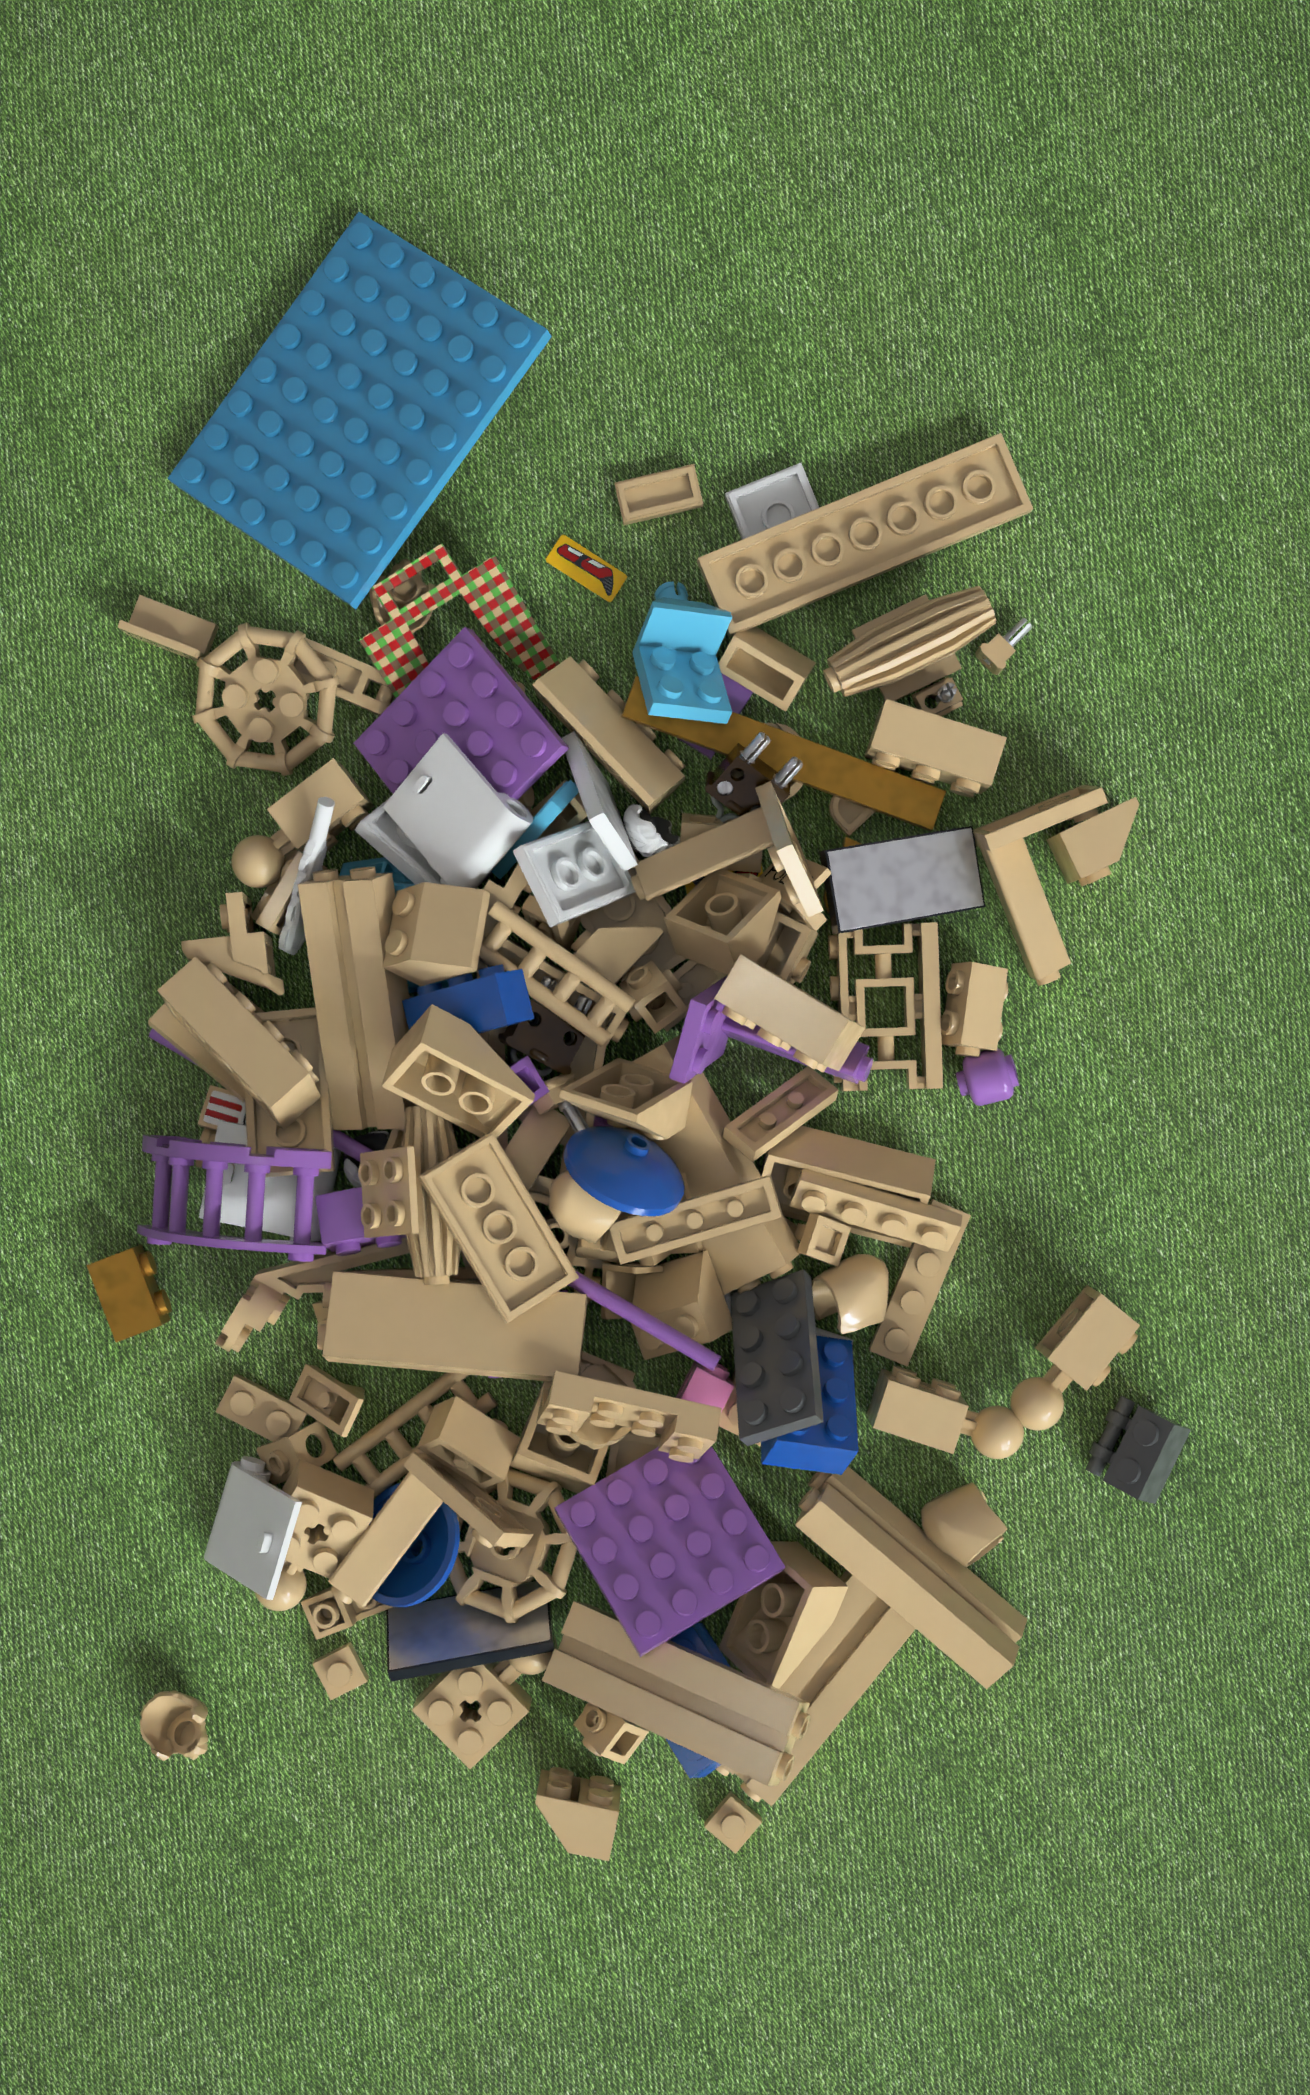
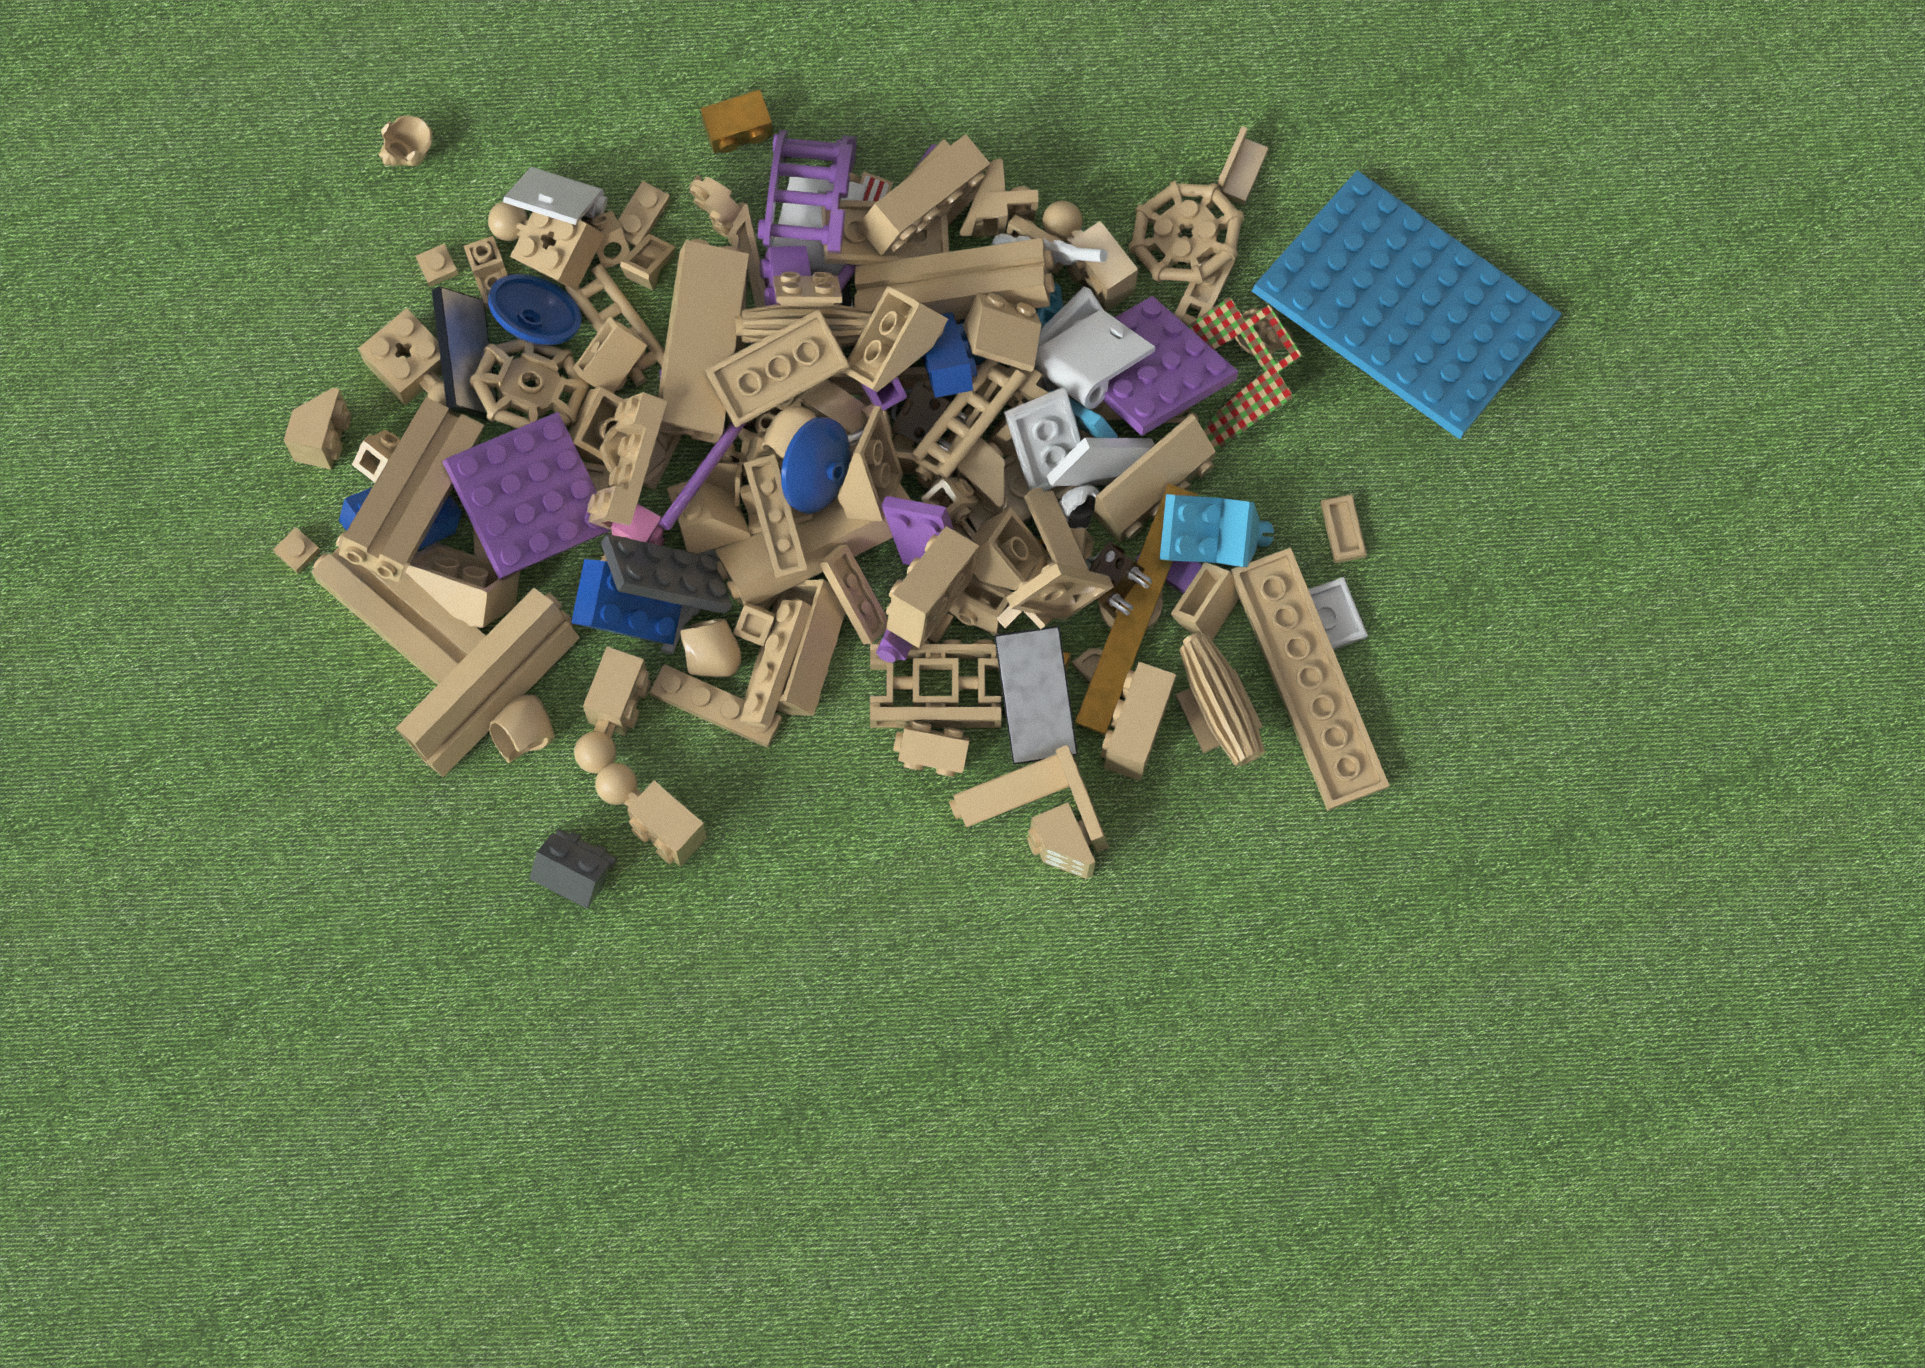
camera: 85 degrees right, 15 degrees down
tan piece [328,1452,534,1607] -> none
yellow sticker [546,535,627,602] -> none
tan piece [911,677,963,716] -> none
medium lavender head [956,1048,1020,1106] -> none
tan piece [975,618,1032,675] -> none

